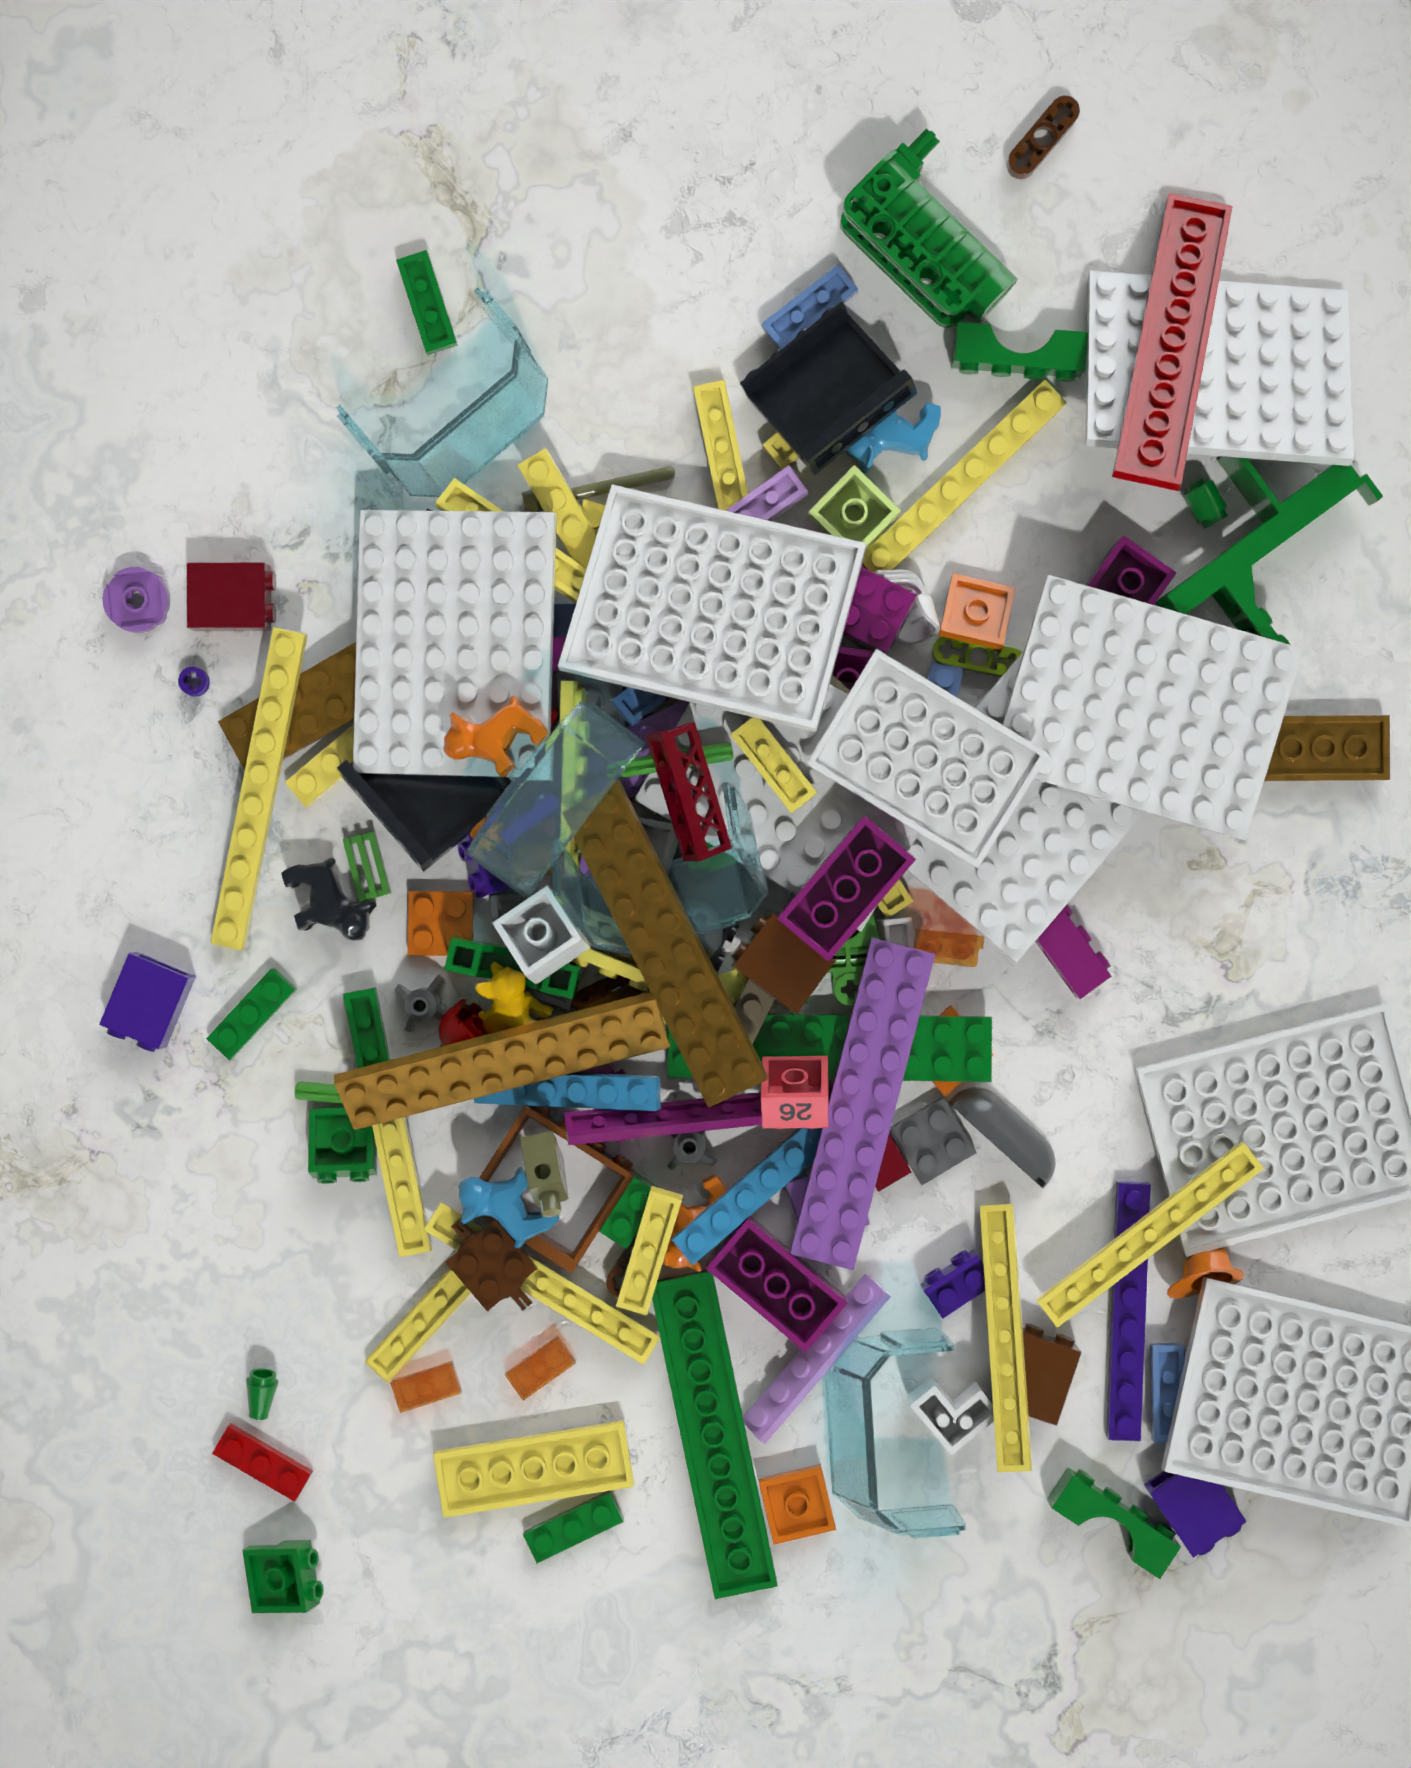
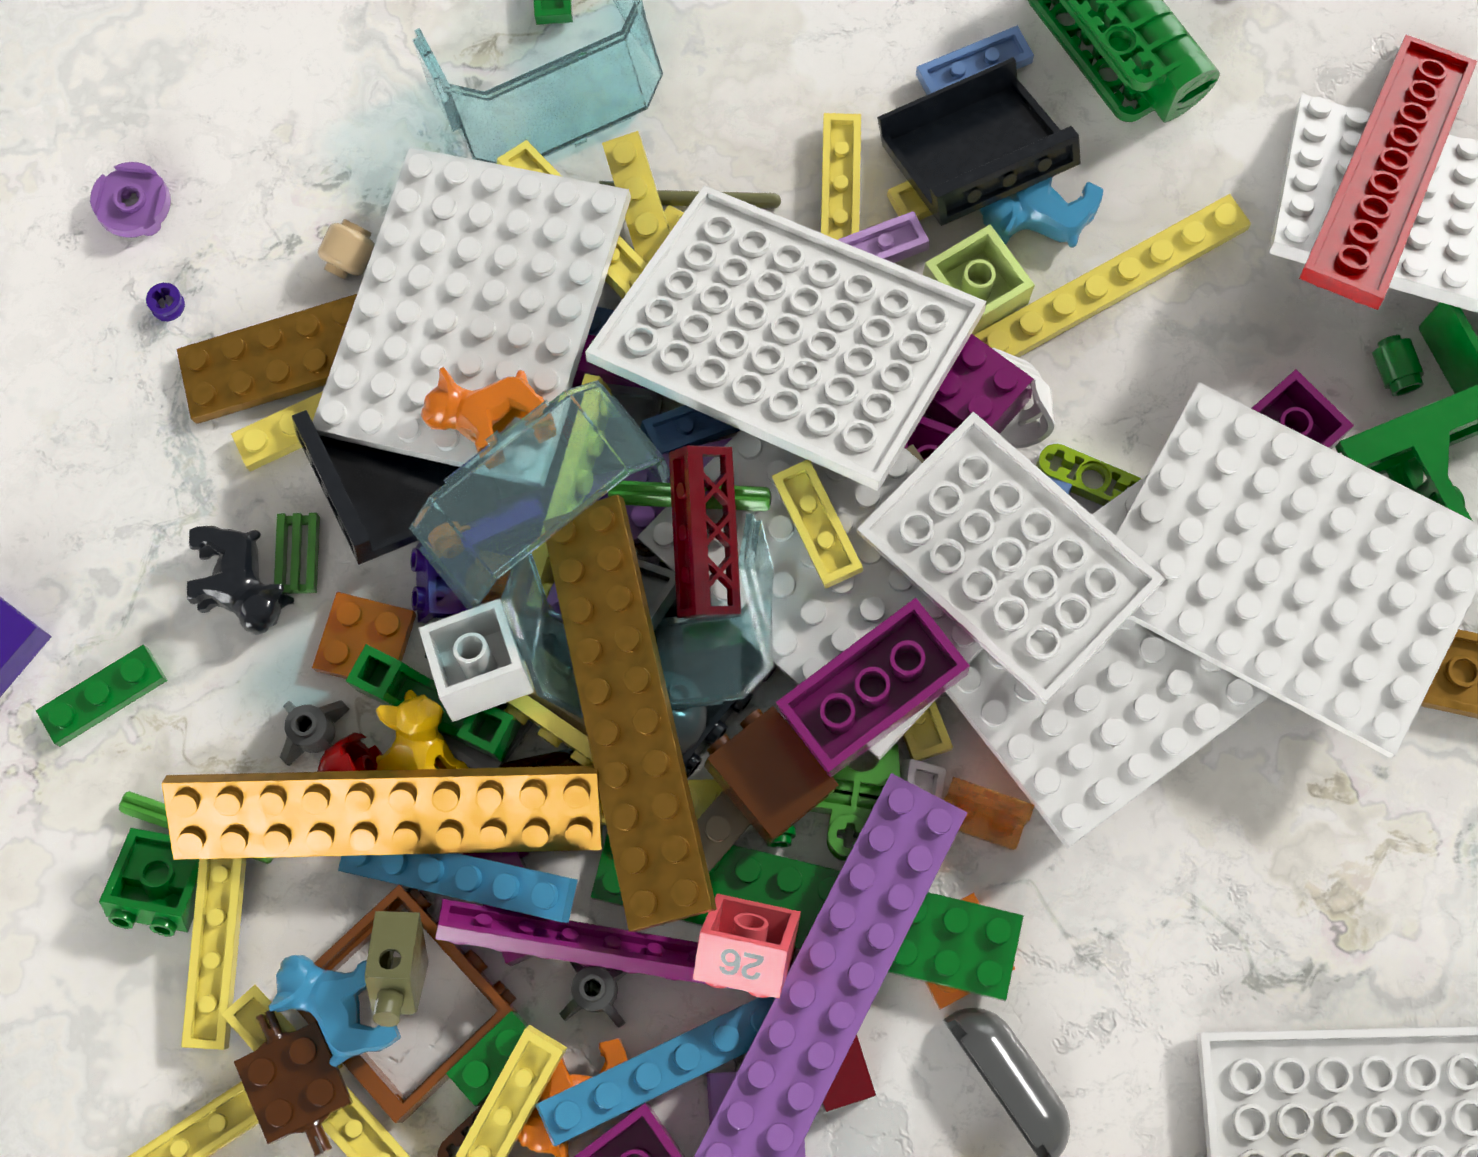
camera: 15 degrees right, 15 degrees down
dark red brick [187,562,276,631] -> none
light yellow plate [211,627,308,951] -> none
green plate [343,987,391,1068] -> none
flat silver plate [889,1096,977,1186] -> none
orange plate [938,573,1016,651] -> none
green arch [951,322,1088,382] -> none
magenta brick [1035,905,1112,999] -> none
none -> tan head [318,219,375,280]

